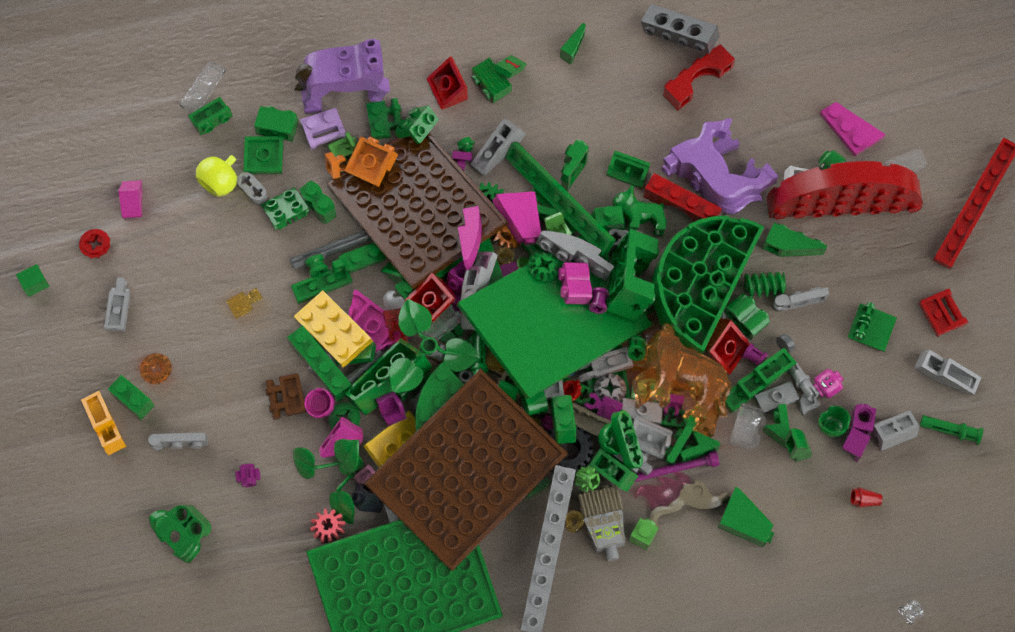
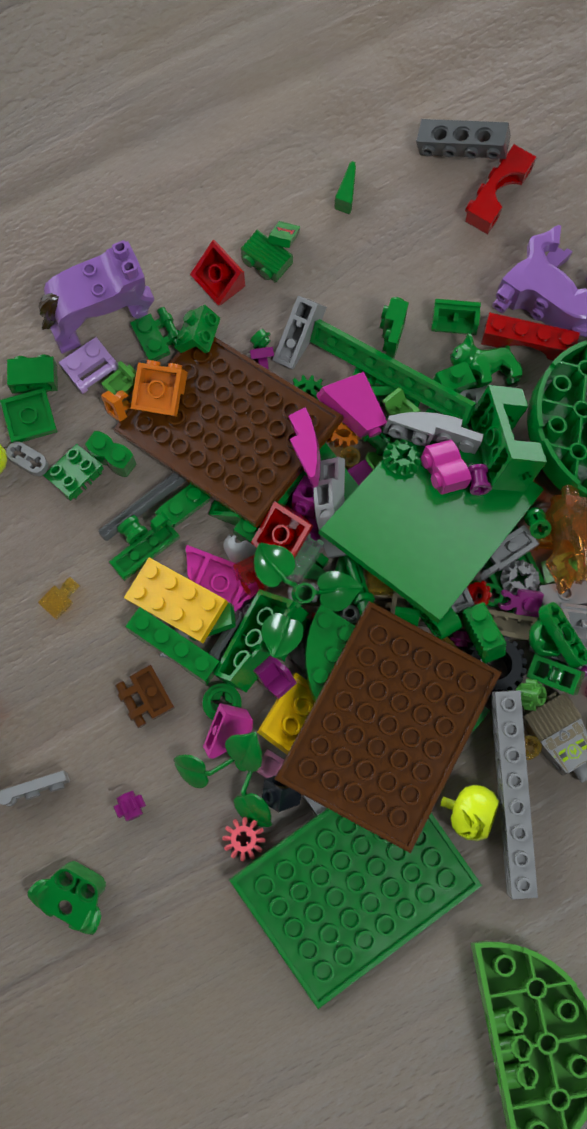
camera: 15 degrees left, 5 degrees up
dark pink hair [304,388,335,418] -> none
none -> neon yellow piece [440,784,499,841]

